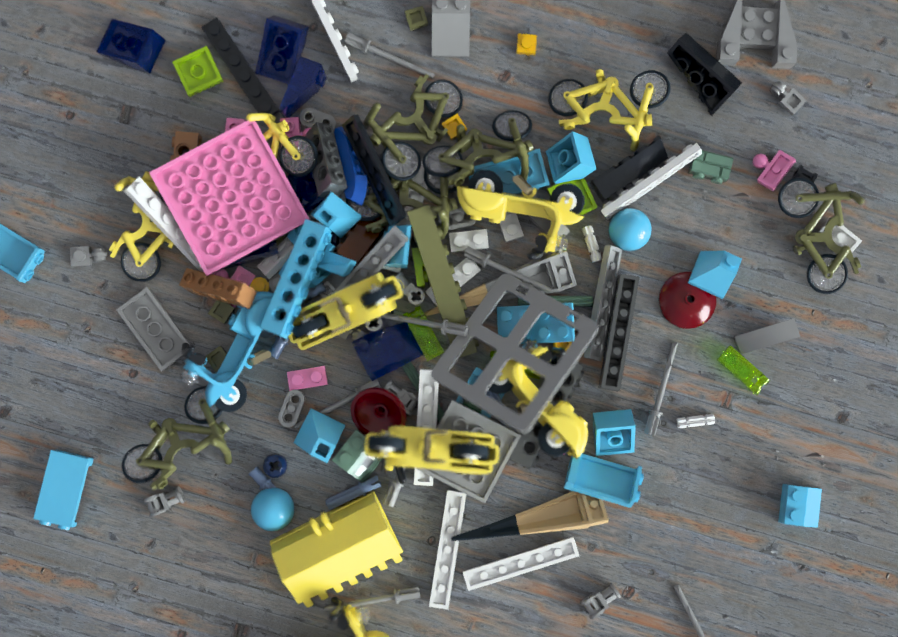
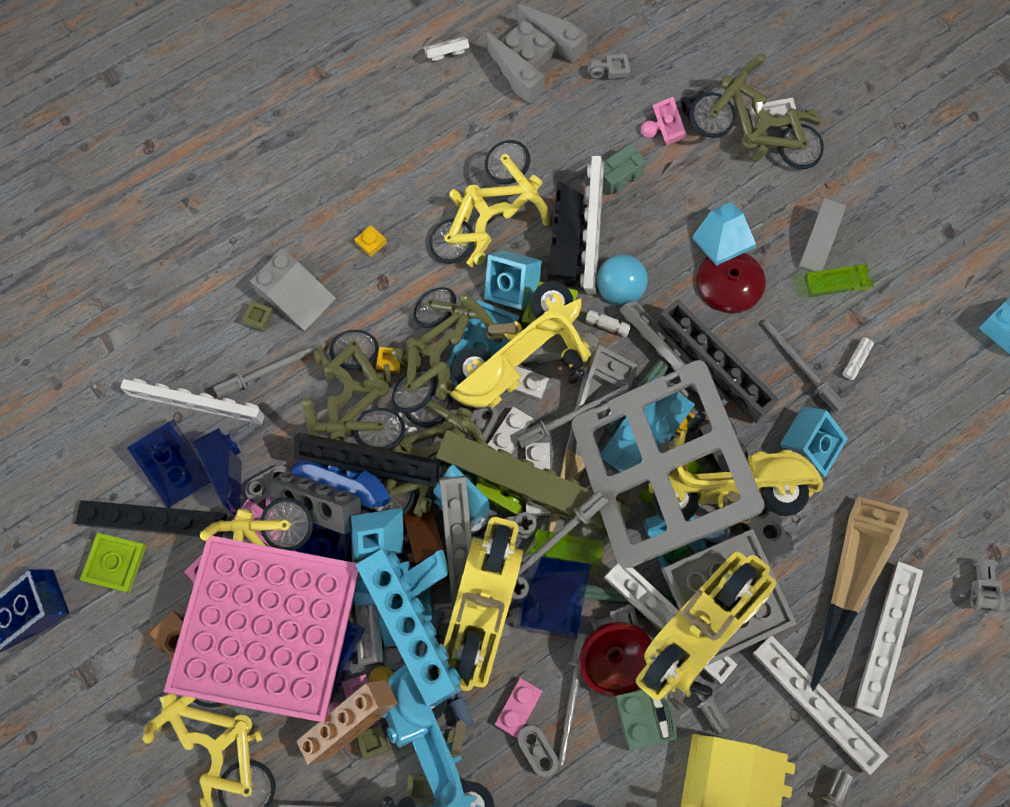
camera: 45 degrees left, 15 degrees down
white plate [124,177,204,272] -> none
medium azure slope [294,408,345,463] -> none
sand blue axle [325,475,382,509] -> none
medium azure panel [563,453,644,508] -> none
black wedge [667,33,742,116] -> none

